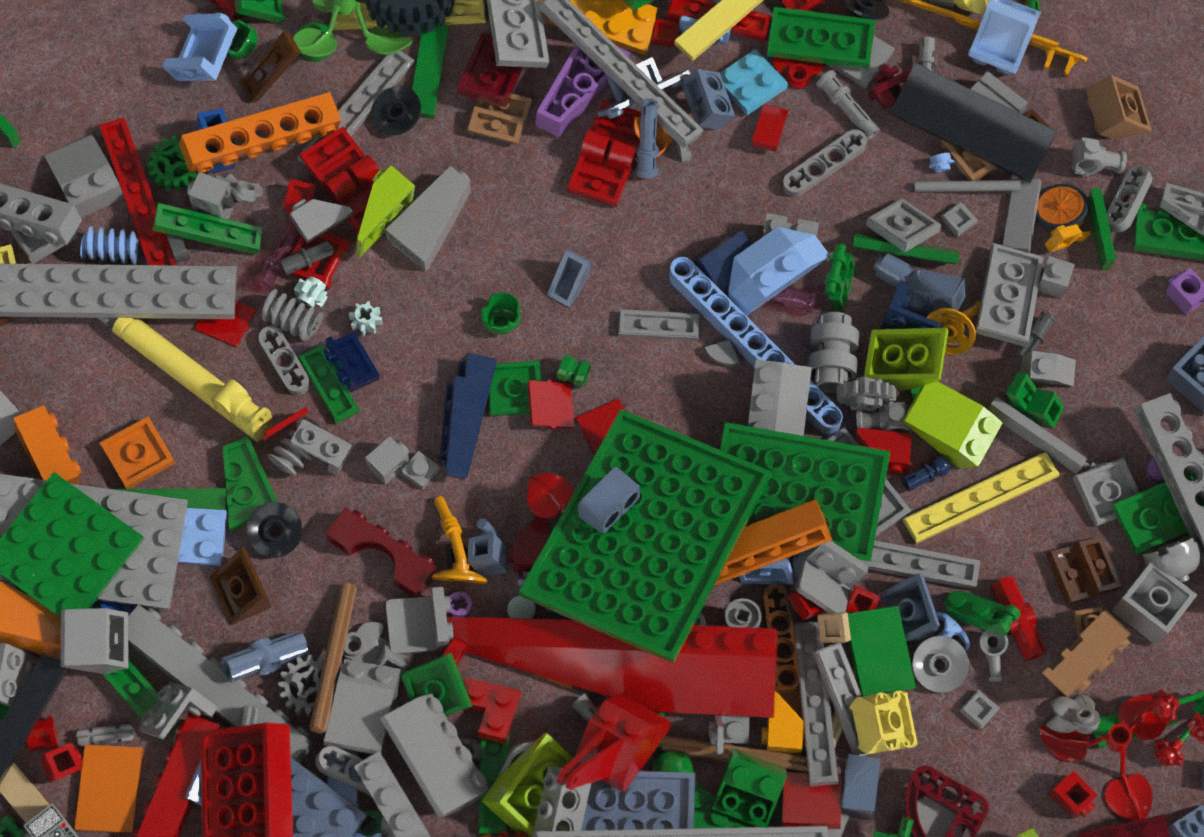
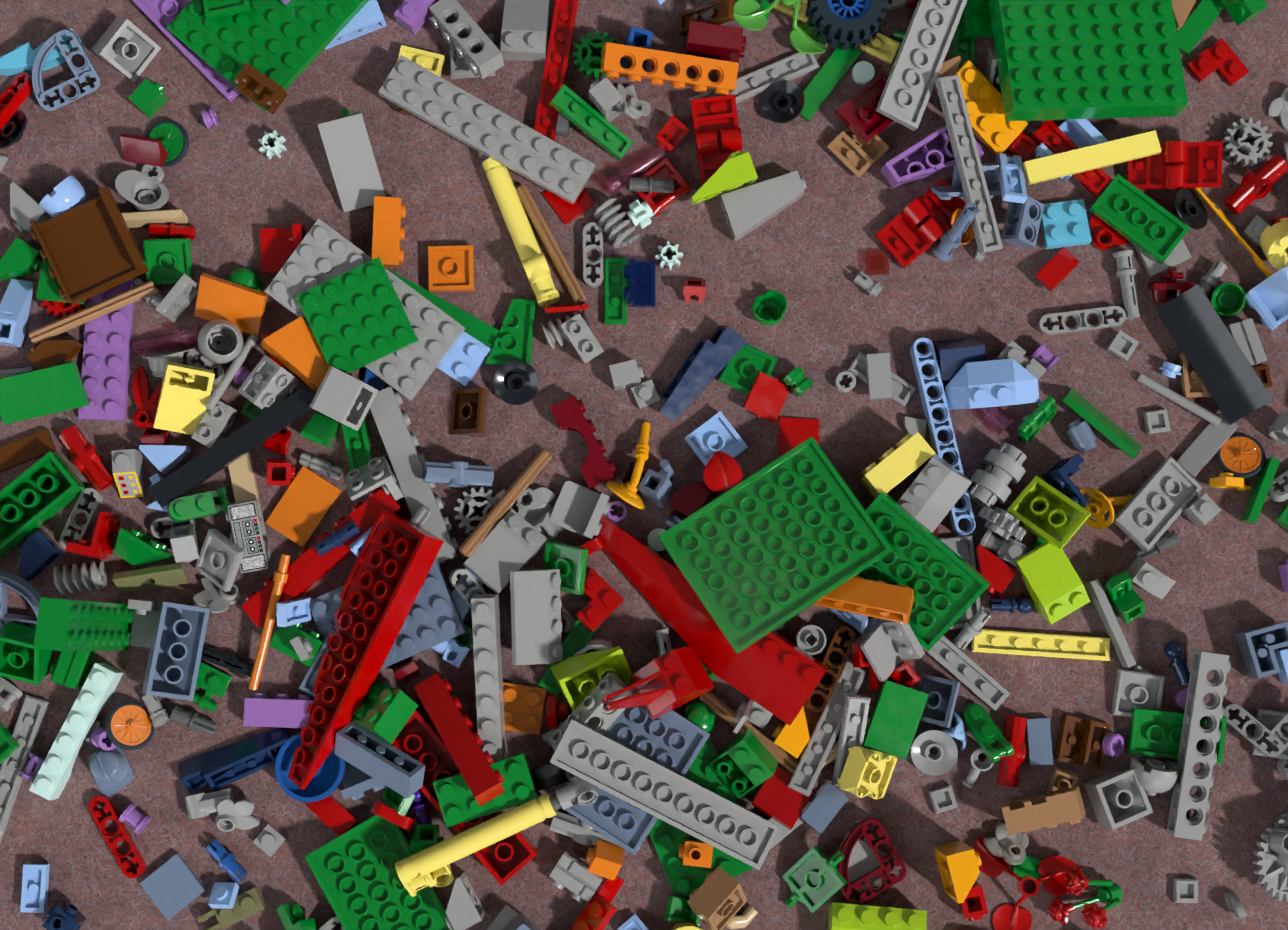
camera: 30 degrees right, 15 degrees up
light blue piece [80,226,139,265] -> none
light grey slope [290,199,353,243] -> none
sand blue slope [547,249,591,307] -> none
sand blue piece [578,467,640,534] -> none
tan plate [817,612,851,643] -> none
light grey tile [866,198,941,252] -> none
sand blue piece [906,269,966,315] -> none
none -> green slope [300,413,340,449]
none -> dark blue pin [313,520,361,557]
none -> medium nougat axle [516,185,586,303]
none -> red tile [683,279,706,304]
none -> light blue plate [684,411,748,466]
none -> dark red brick [686,21,747,63]
none -> light grey bush [835,371,856,393]
none -> light aqua tile [852,61,875,85]
none -> light grey pin [854,271,883,298]
none -> light yellow brick [859,432,936,499]
none -> clear red tile [865,251,890,276]
none -> light grey tile [866,353,893,400]
none -> light orange slope [933,841,981,904]
none -> light grey pin [953,606,993,650]
none -> light blue plate [995,153,1027,203]
none -> sand blue tile [1026,718,1053,766]
none -> medium lavender bush [1030,342,1061,372]
none -> medium lavender tile [1102,733,1125,757]
none -> light grey plate [1106,330,1139,362]
none -> dark blue pin [1164,642,1190,686]
none -> green hair [1210,282,1246,316]

